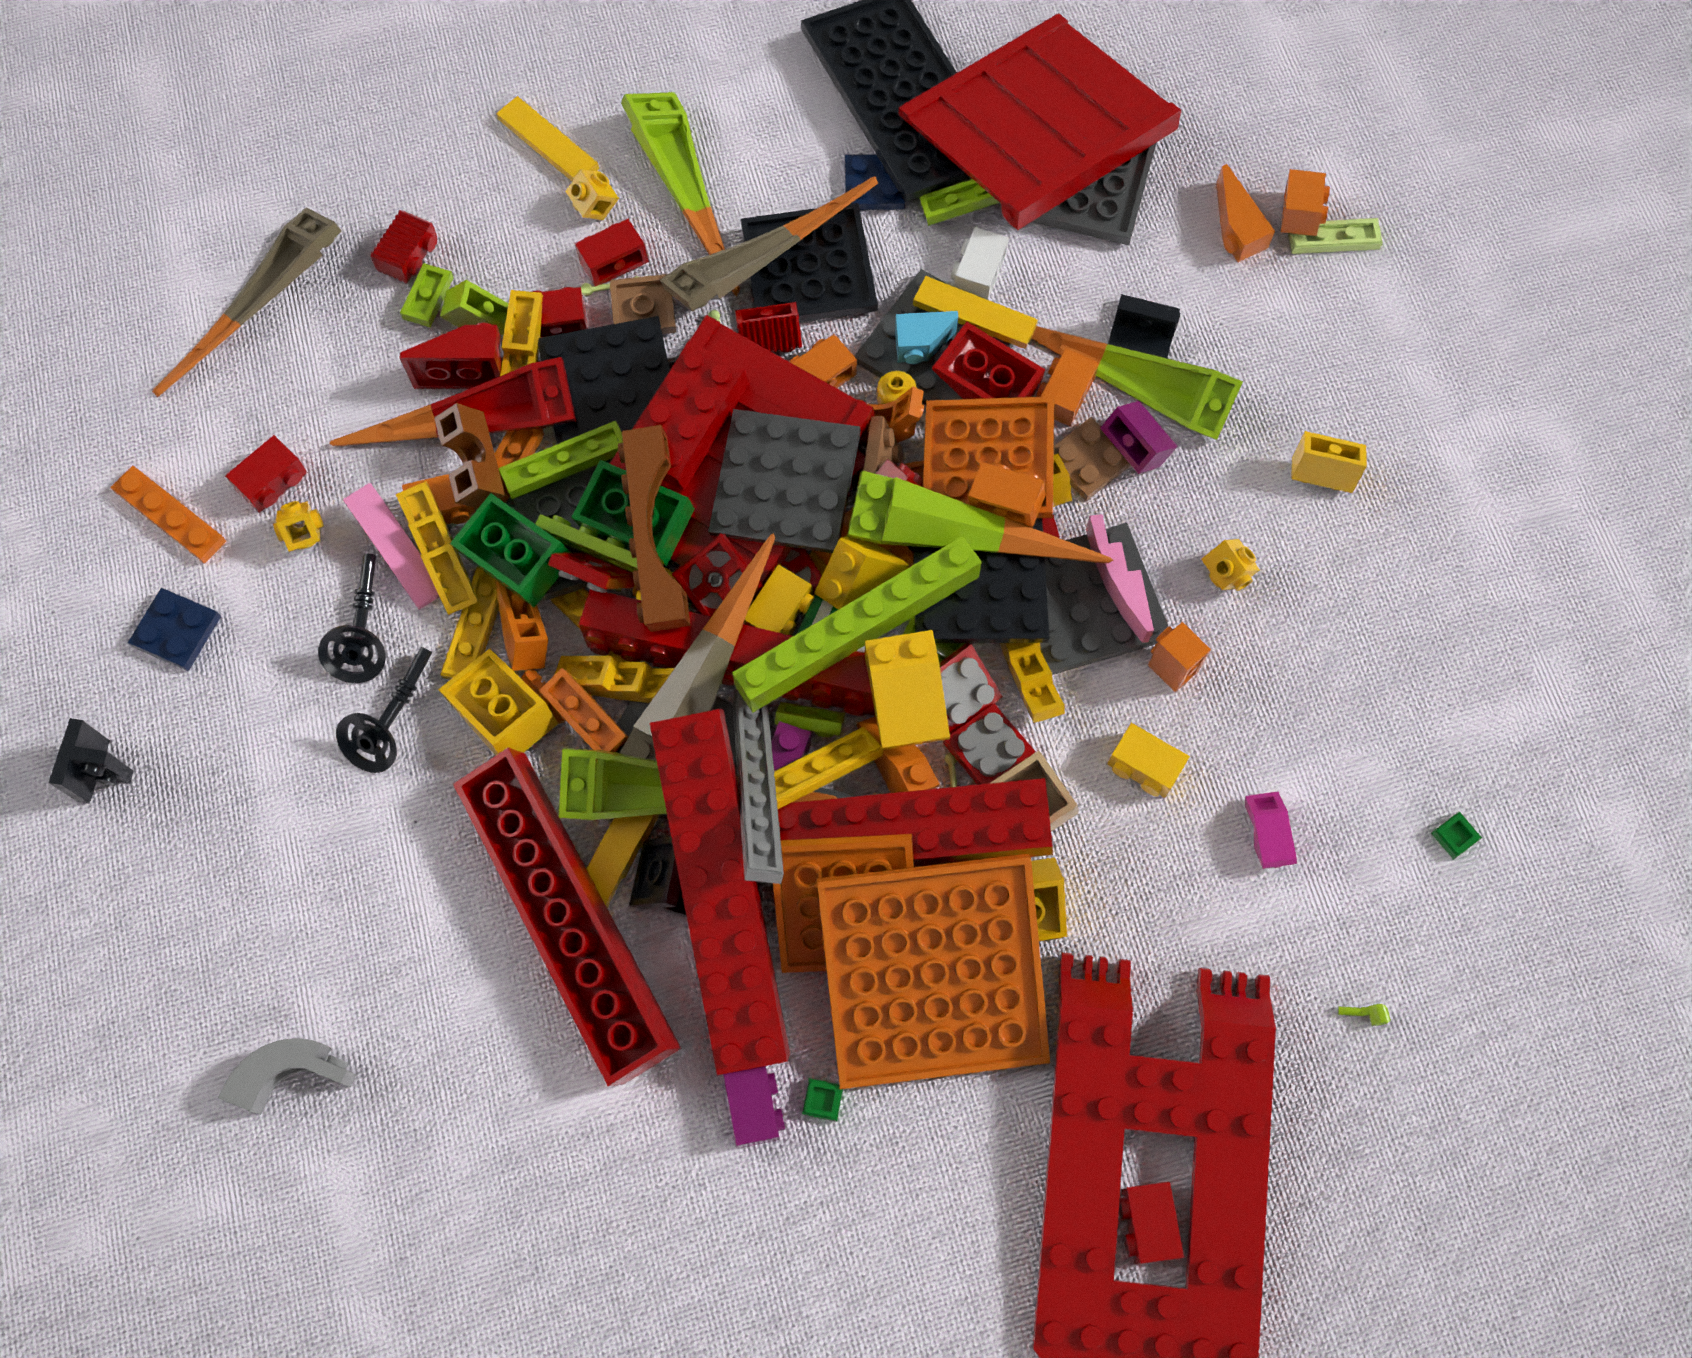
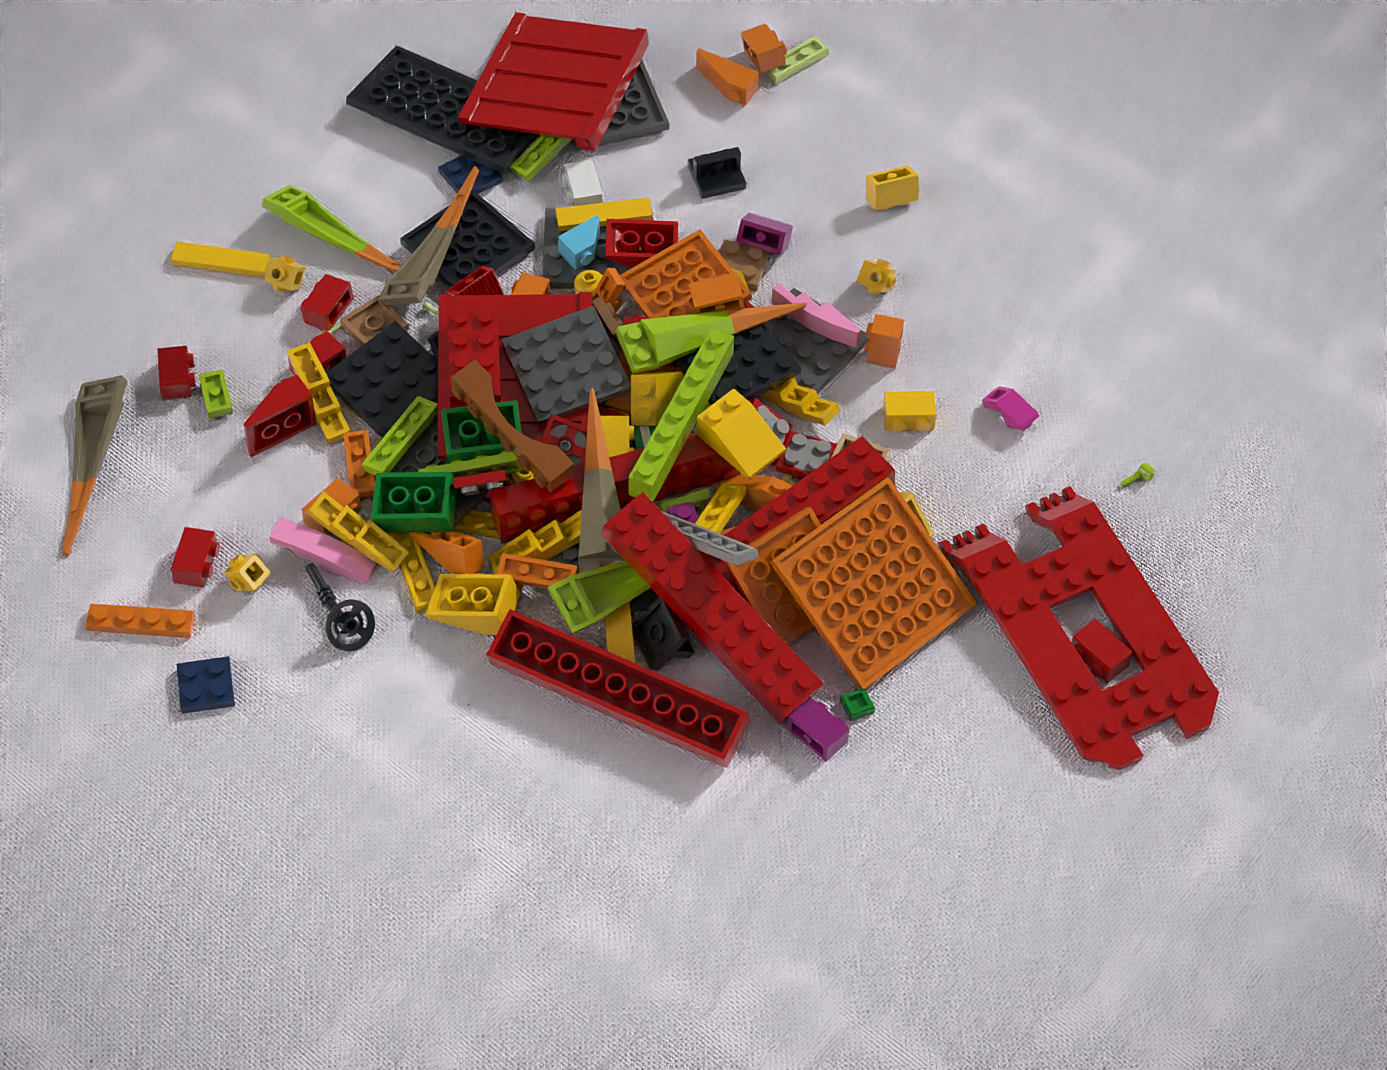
camera: 35 degrees left, 15 degrees down
black bracket [48,718,134,803] -> none
light grey arch [218,1038,357,1115] -> none
red plate [329,357,576,446] -> none
black dish [336,647,432,773] -> none
dark orange arch [434,403,505,508] -> none
lime slope [440,280,509,335] -> none
lime plate [1031,326,1243,441] -> none
orange brick [1036,348,1099,427] -> none
green tile [1431,811,1482,860] -> none

